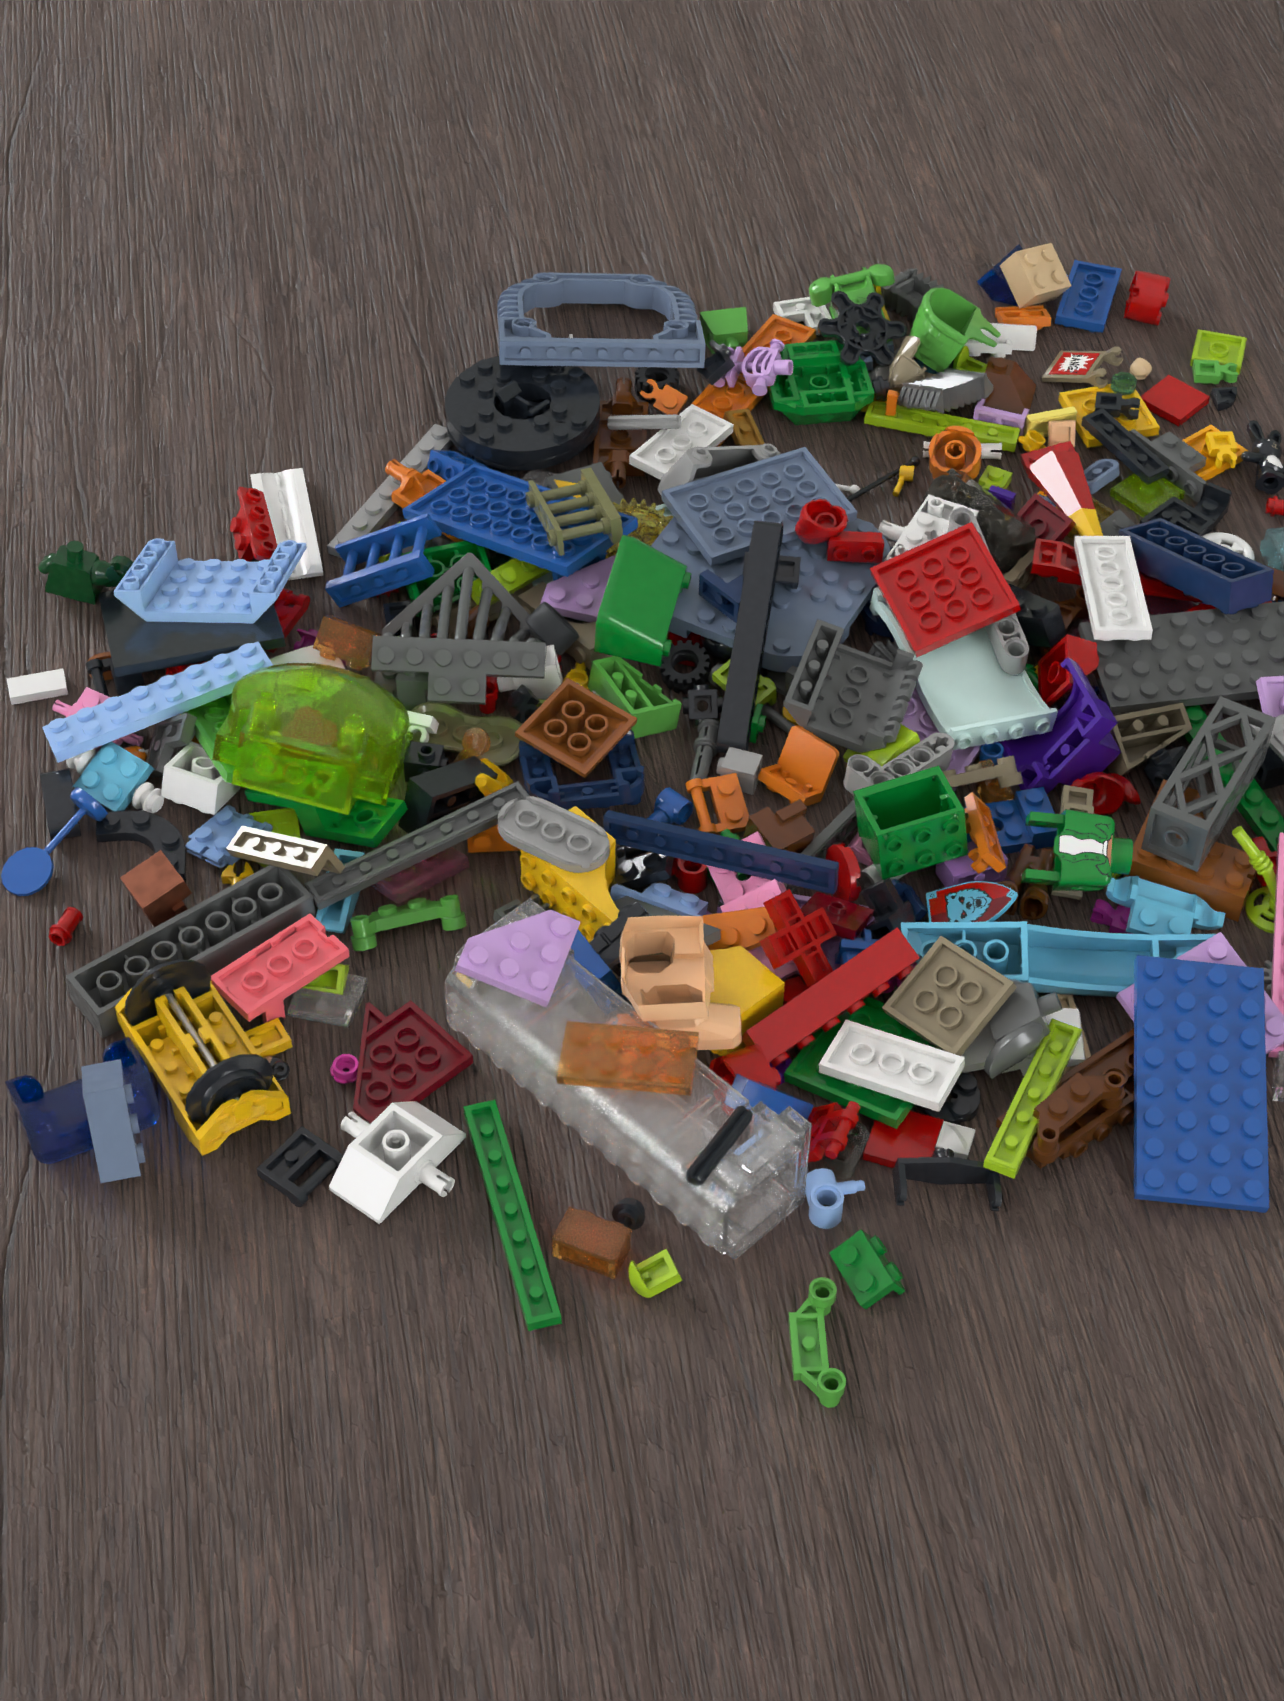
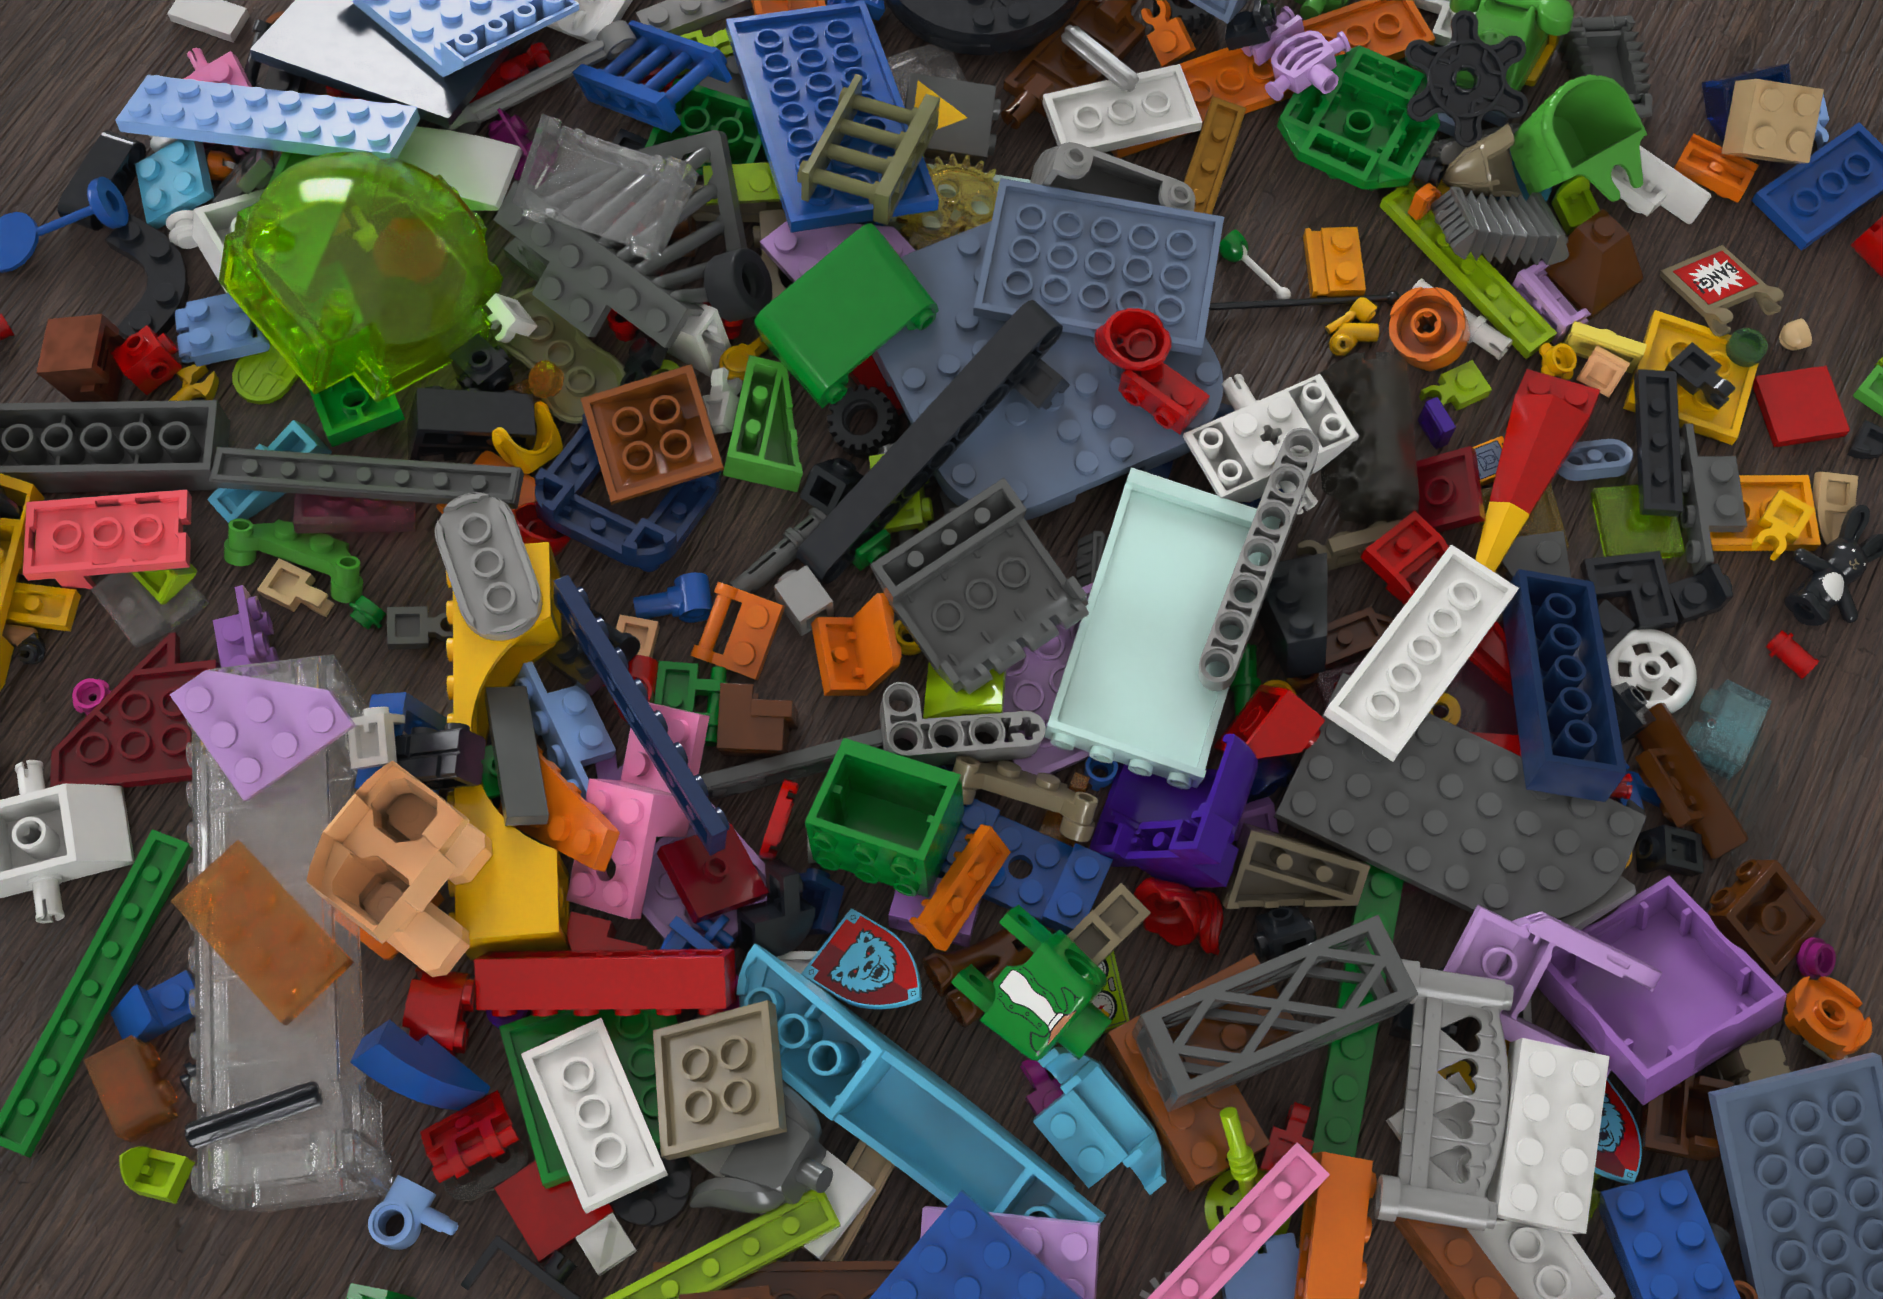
camera: 35 degrees right, 20 degrees up
fence [226,826,345,876] -> none
clear orange brick [313,615,382,671] -> none
dark blue slope [698,569,743,624] -> none
red plate [759,889,837,987] -> none
red plate [870,522,1021,658] -> none
none -> blue slope [110,970,208,1051]
none -> red brick [111,325,183,395]
none -> medium lavender bracket [213,585,280,681]
none -> tan plate [257,558,335,617]
none -> white bracket [348,707,405,769]
none -> green plate [349,595,387,630]
none -> light grey piece [442,20,637,135]
none -> clear windscreen [512,114,699,260]
none -> light orange plate [1303,227,1366,298]
none -> yellow arm [1329,323,1379,356]
none -> tan plate [1812,472,1858,545]

